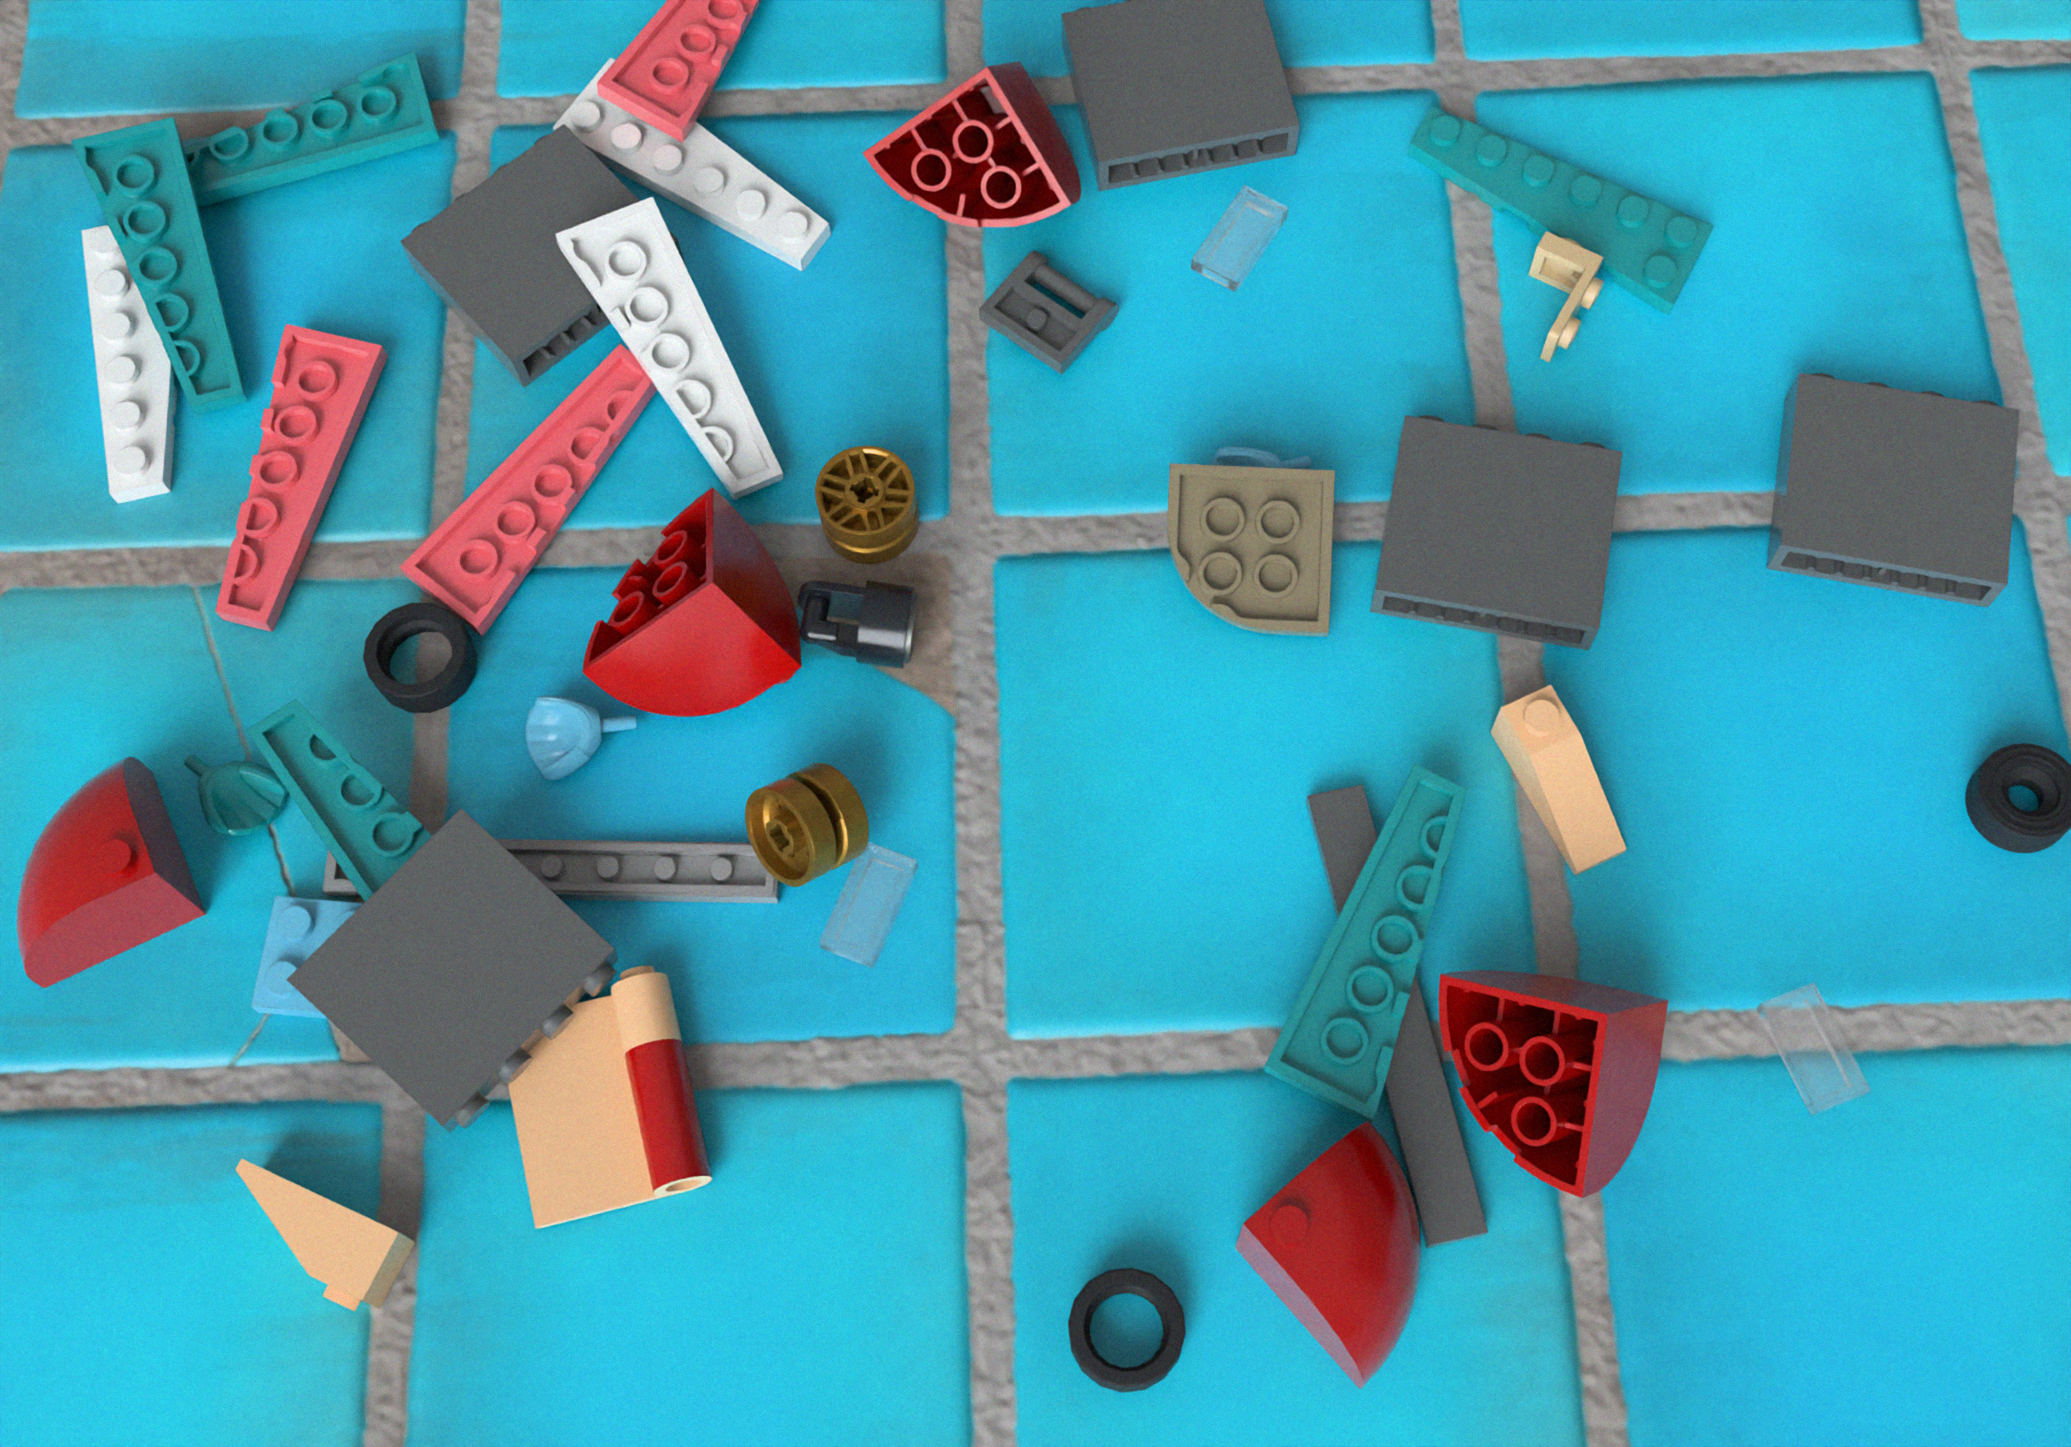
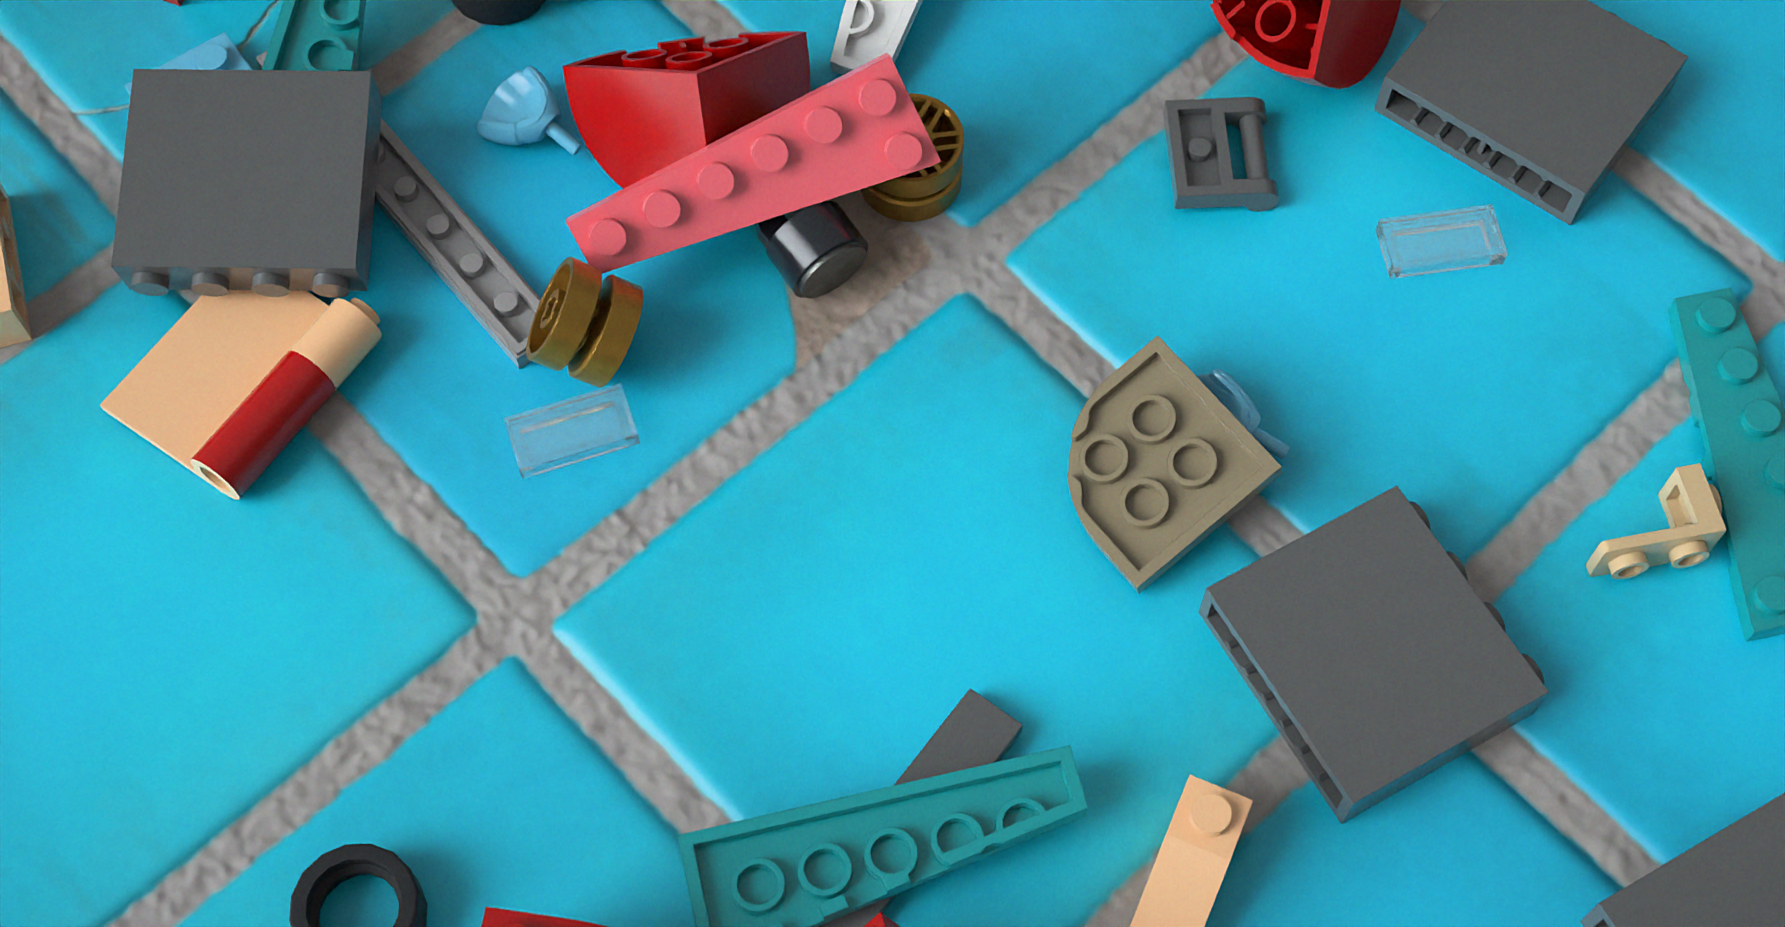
camera: 45 degrees right, 5 degrees down
none -> coral wing [566,53,941,274]

